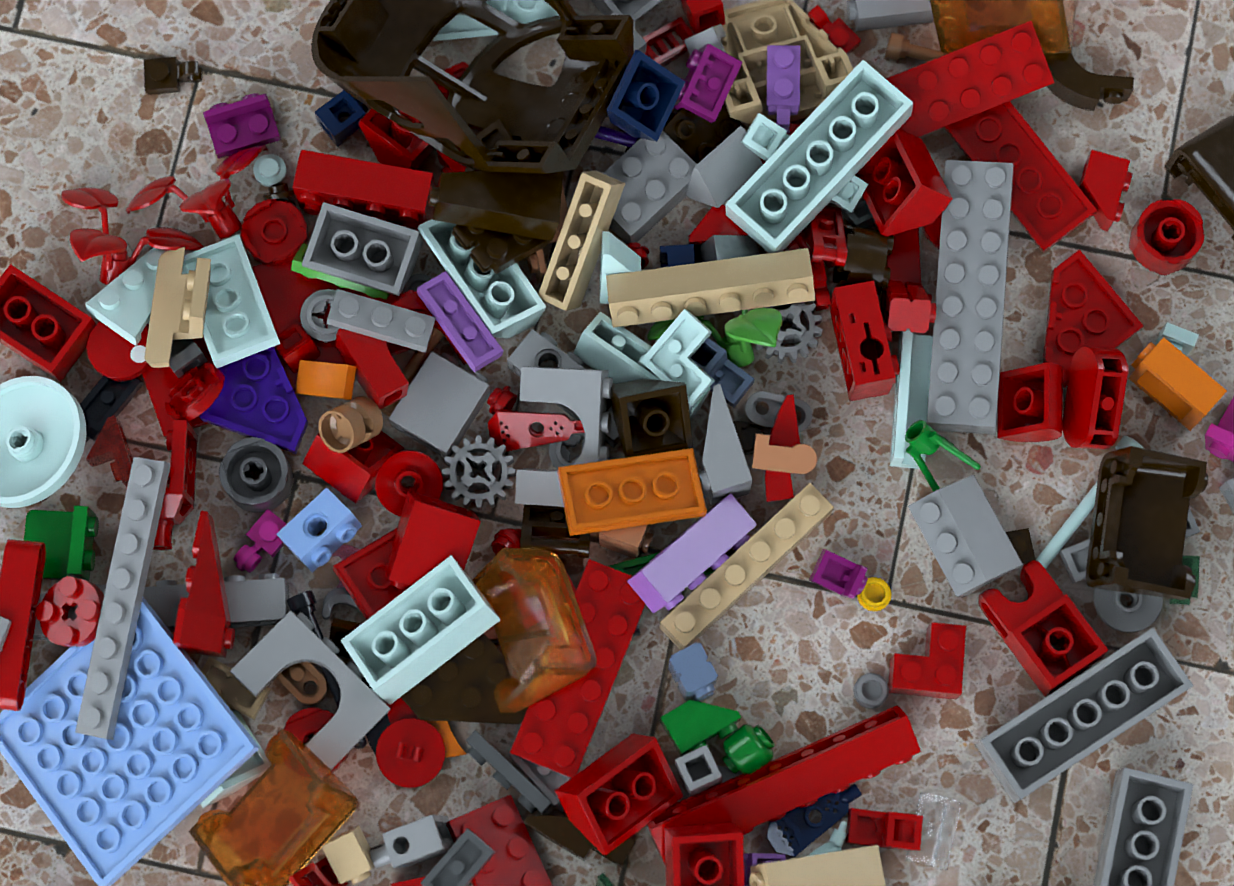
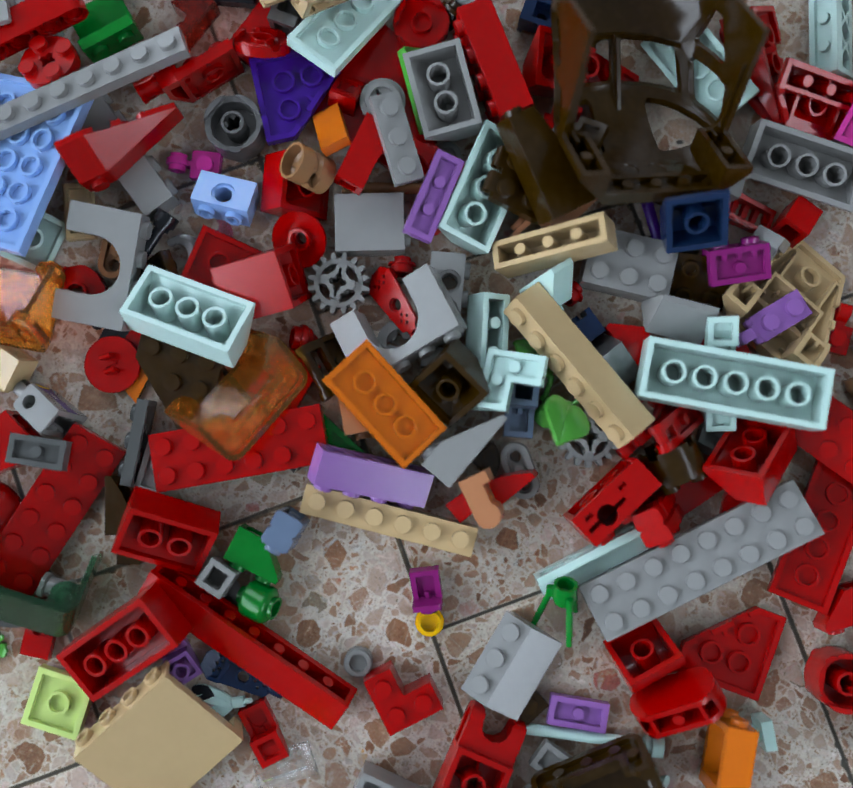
camera: 60 degrees right, 10 degrees up
none -> medium lavender plate [546,692,610,734]

